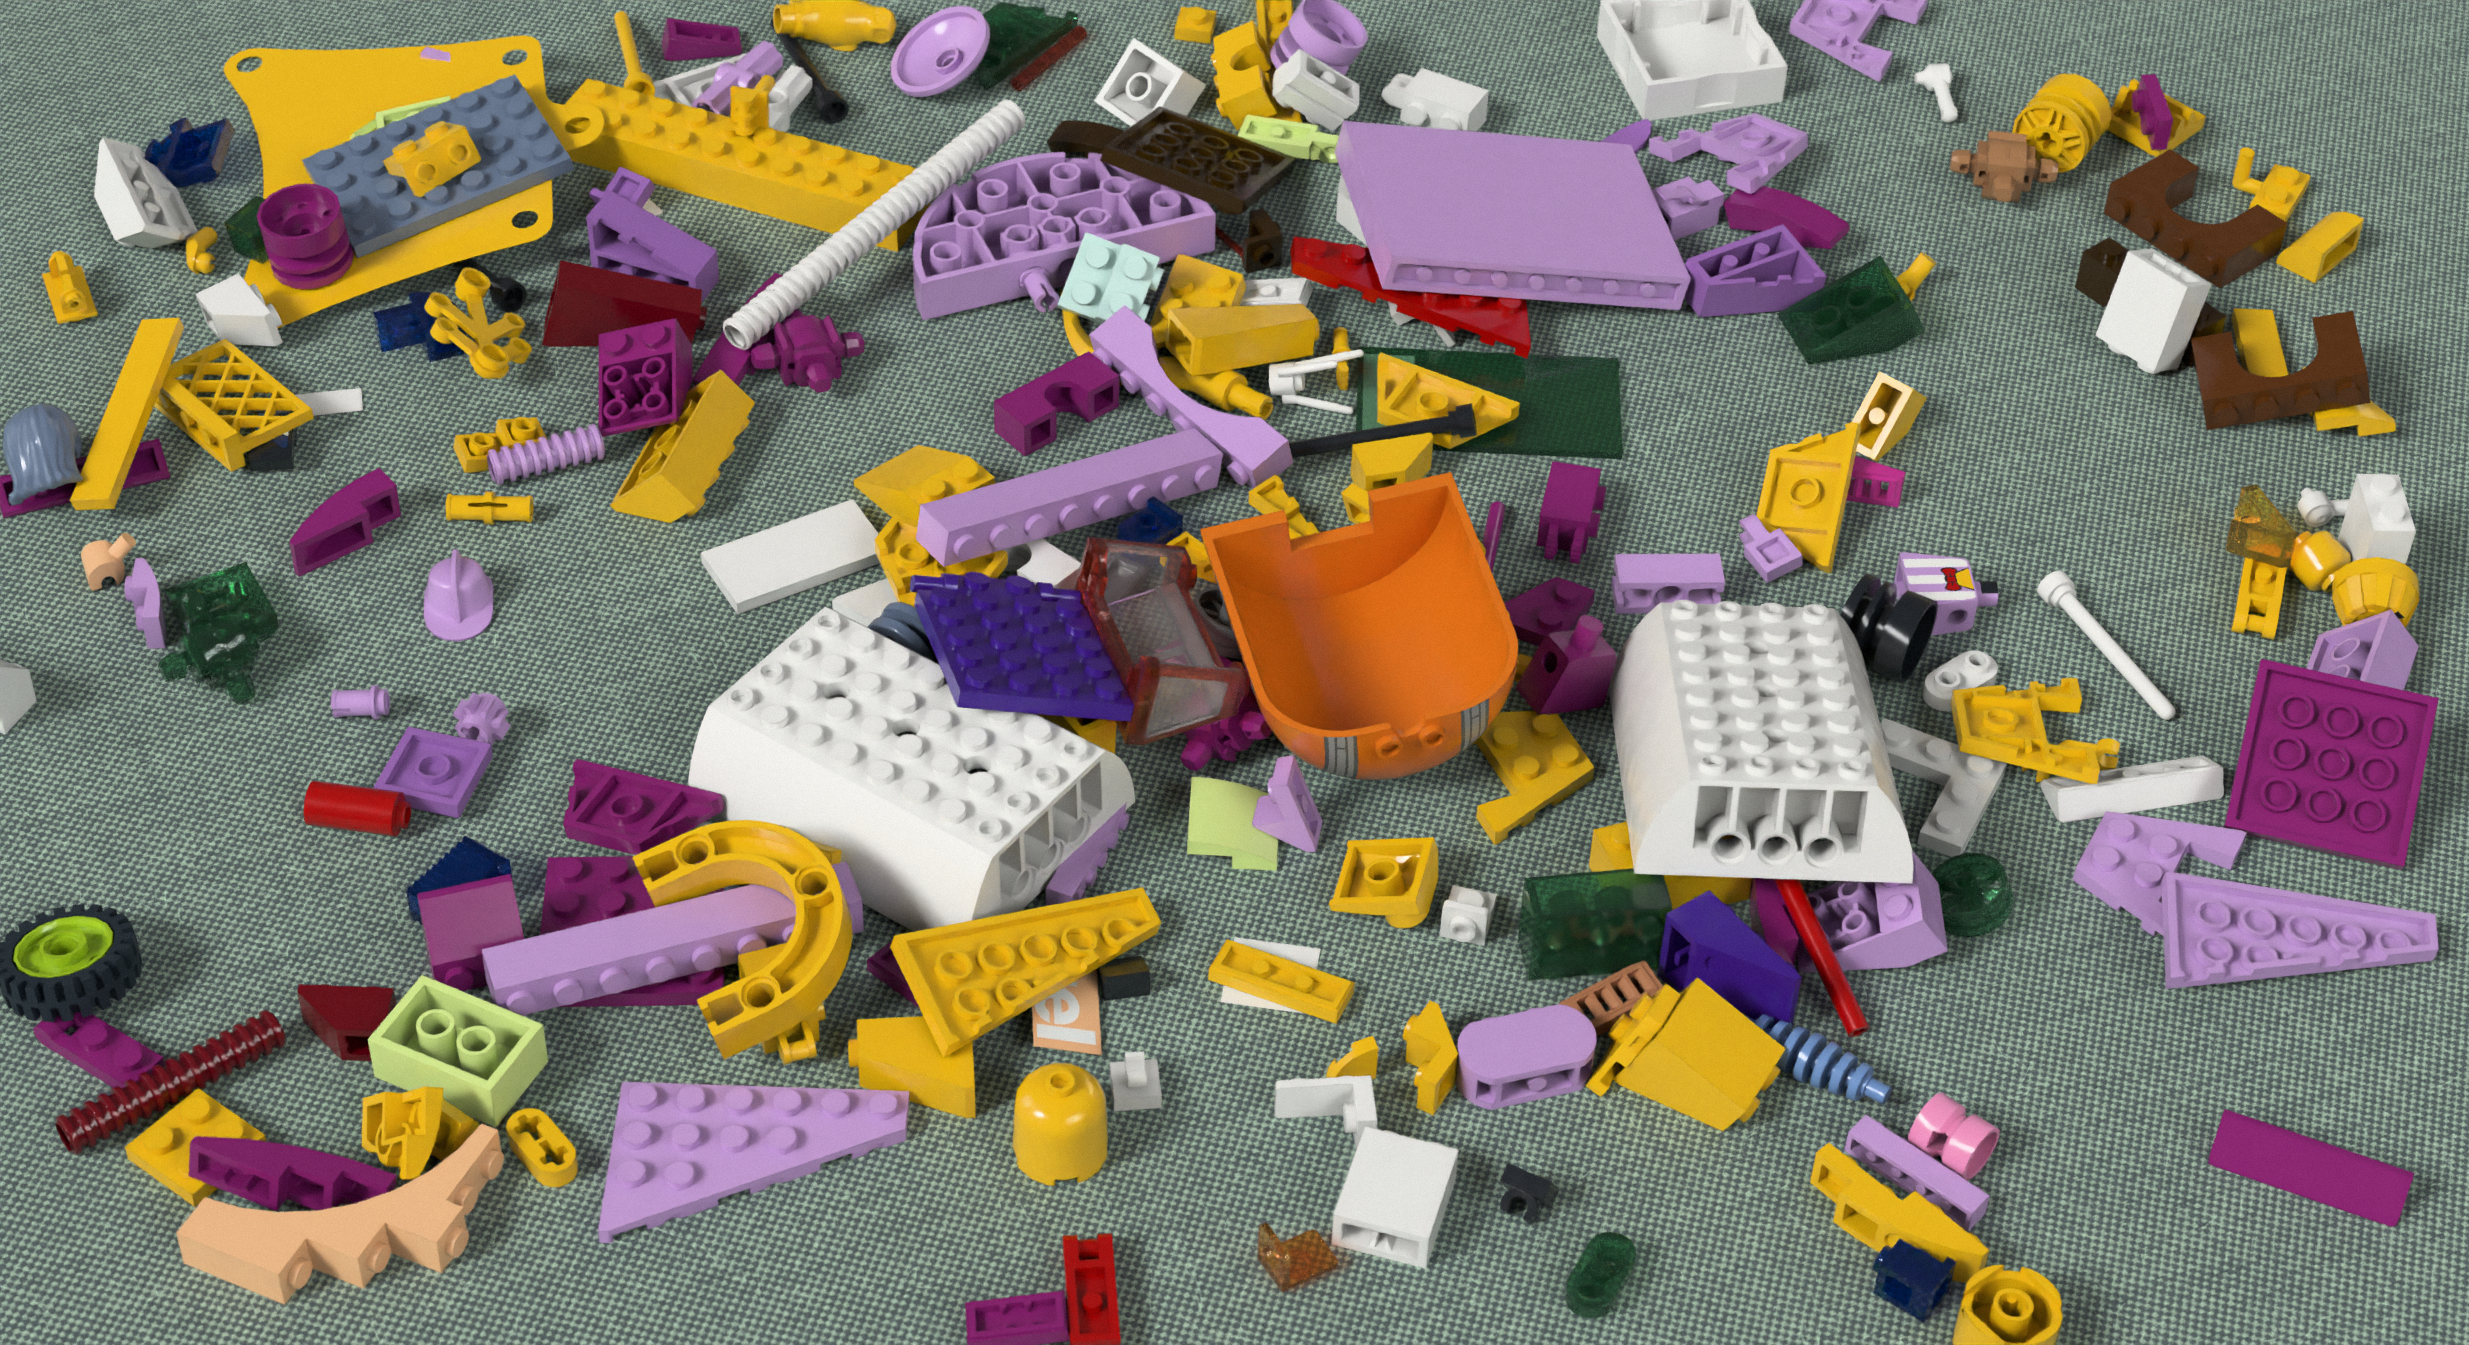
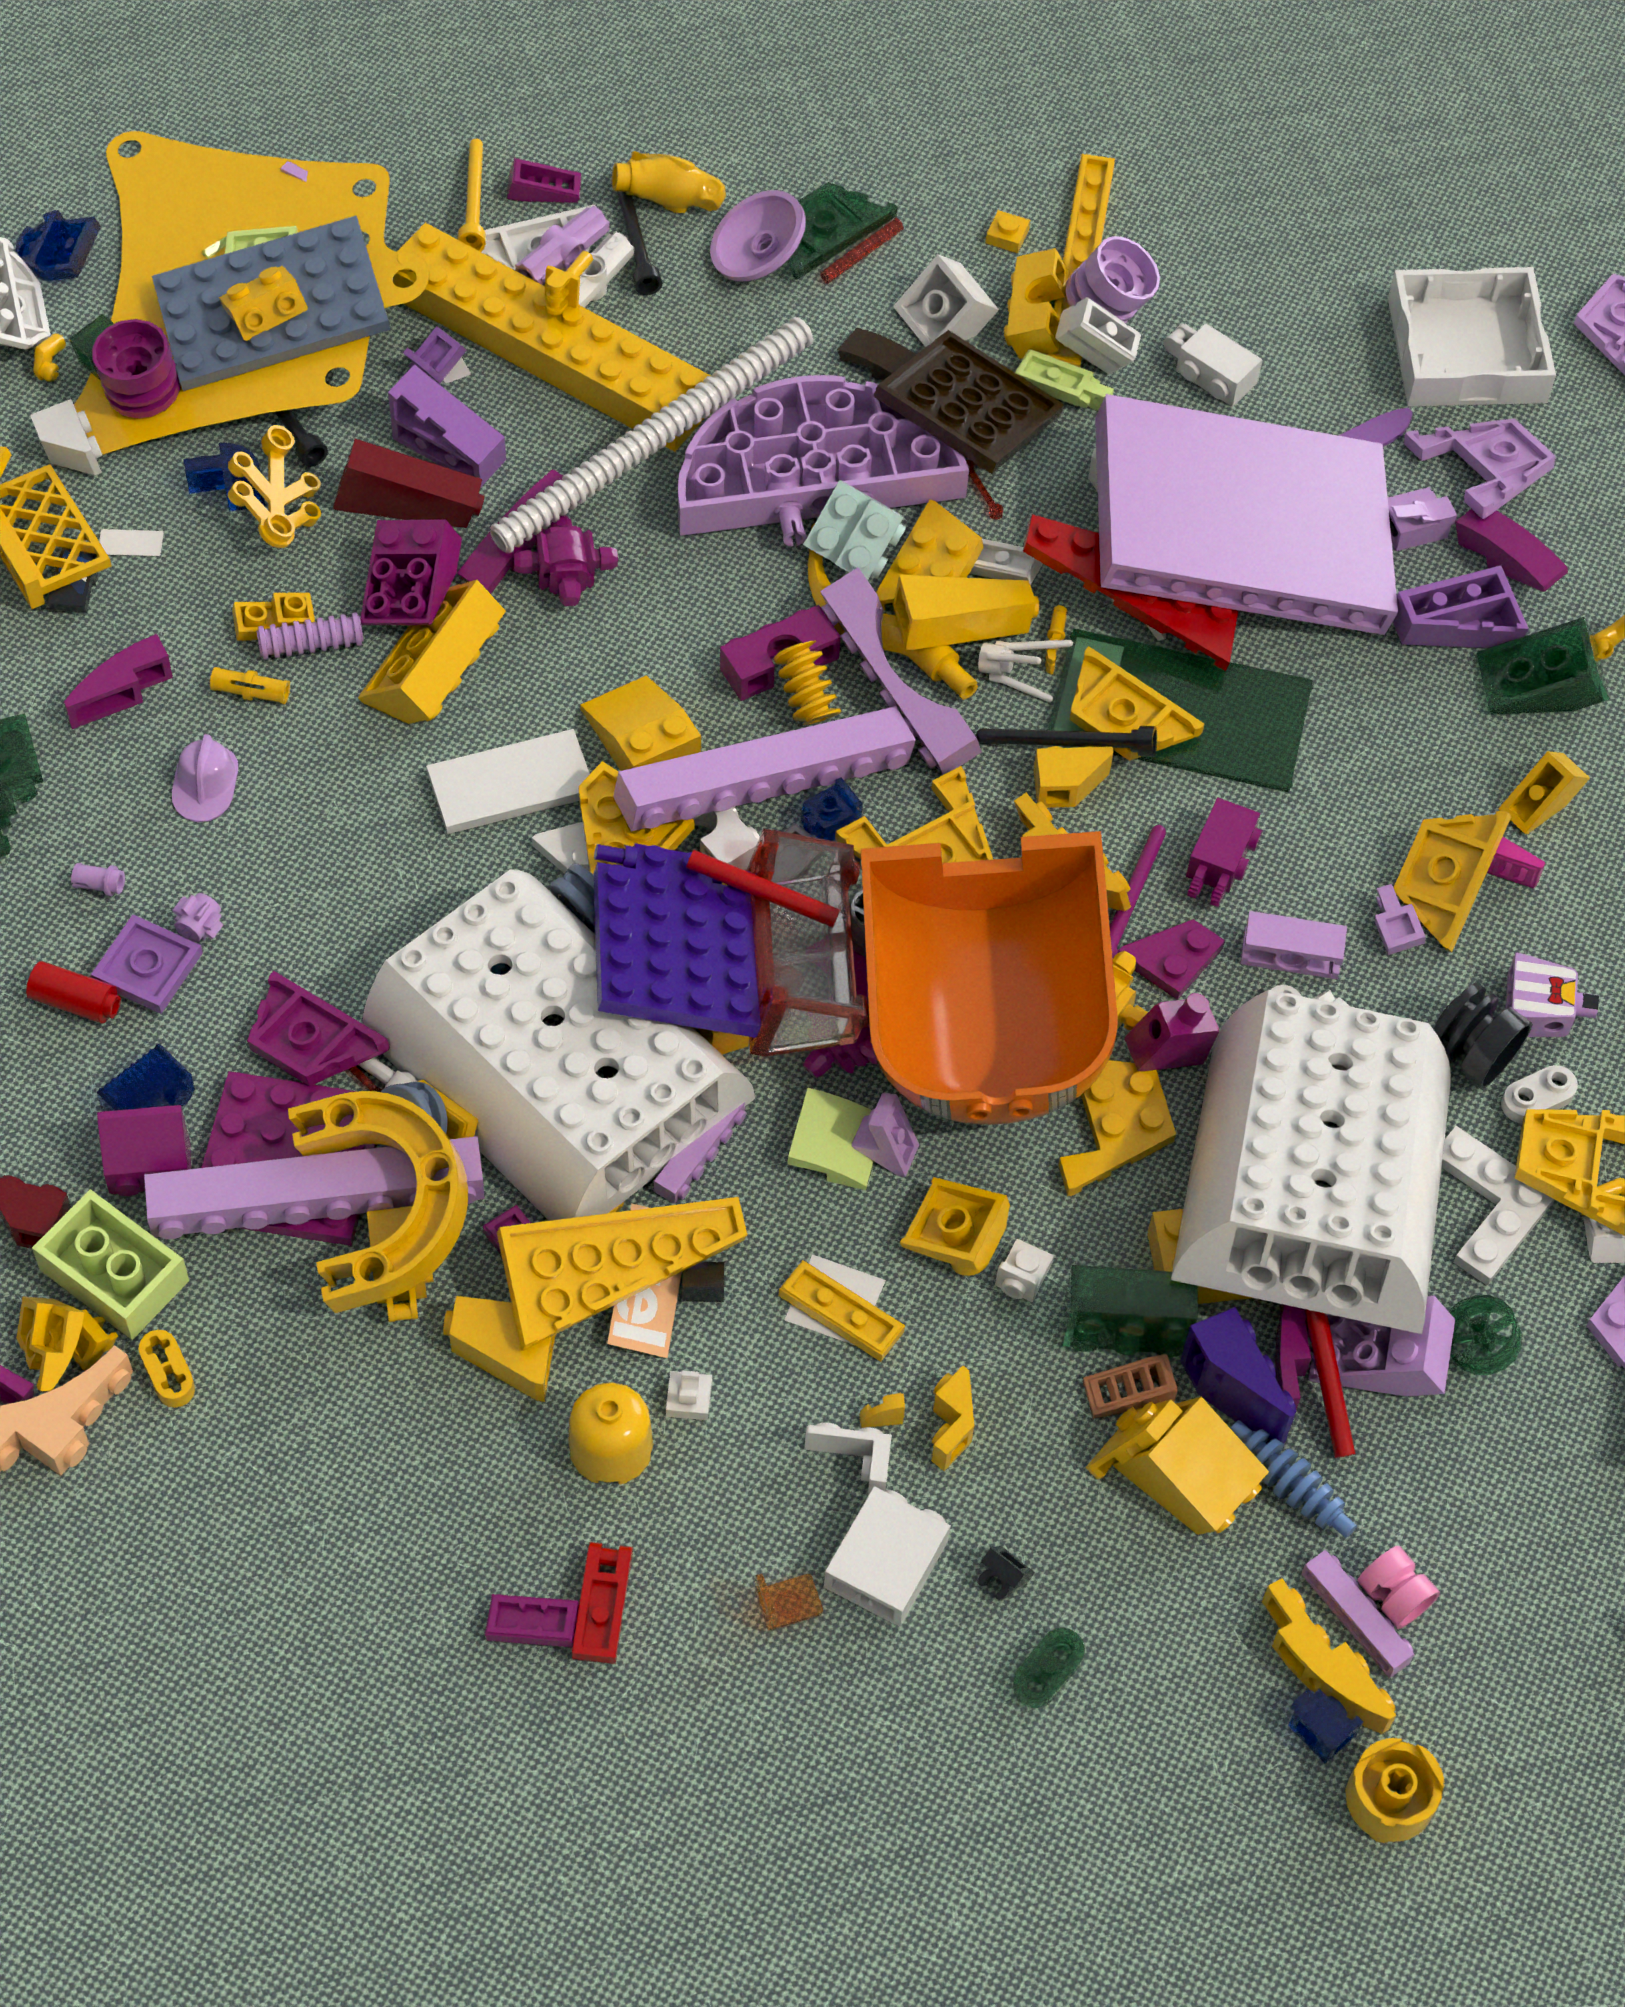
camera: 10 degrees right, 15 degrees up
lavender wing [598,1082,910,1243] -> none
dark brown bracket [1243,208,1283,273] -> none
lavender brick [1455,1004,1596,1110] -> none
none -> red piece [686,850,840,928]
none -> yellow piece [774,641,841,725]

